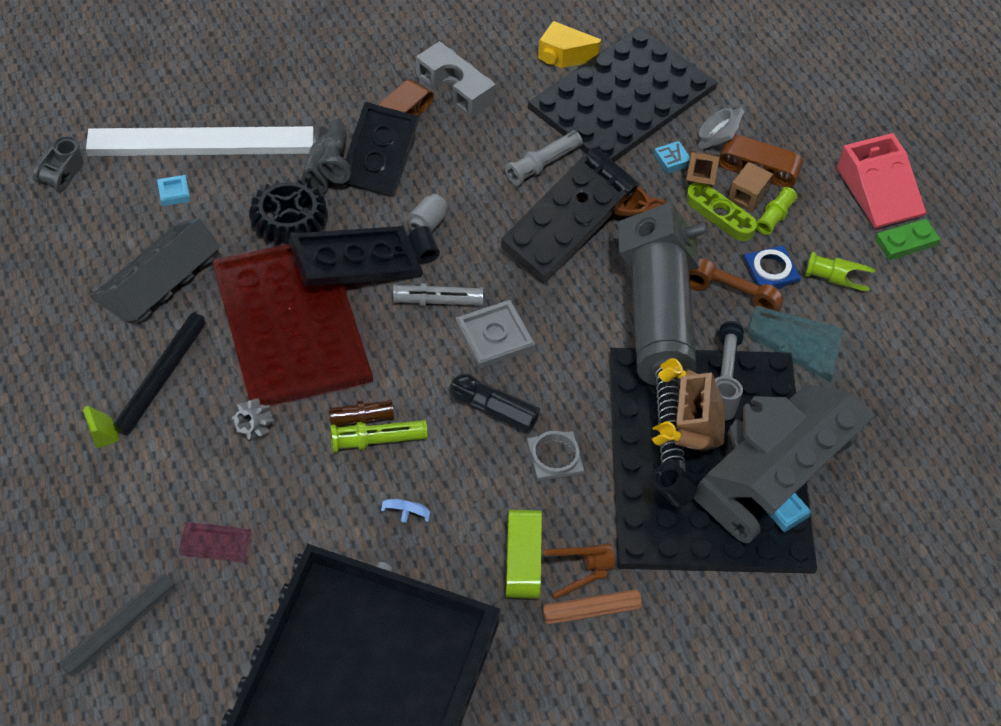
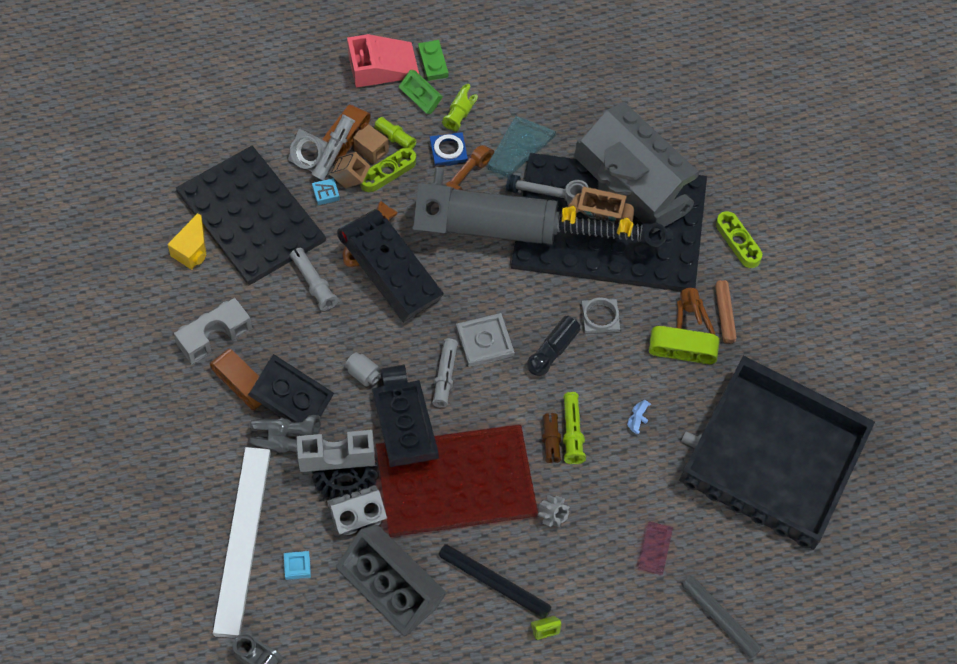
camera: 80 degrees left, 5 degrees up
none -> light grey arch [297,430,375,472]
none -> light grey pin [312,114,355,180]
none -> light grey brick [327,485,387,535]
none -> bright green plate [399,70,443,114]
none -> lime beam [716,211,762,268]

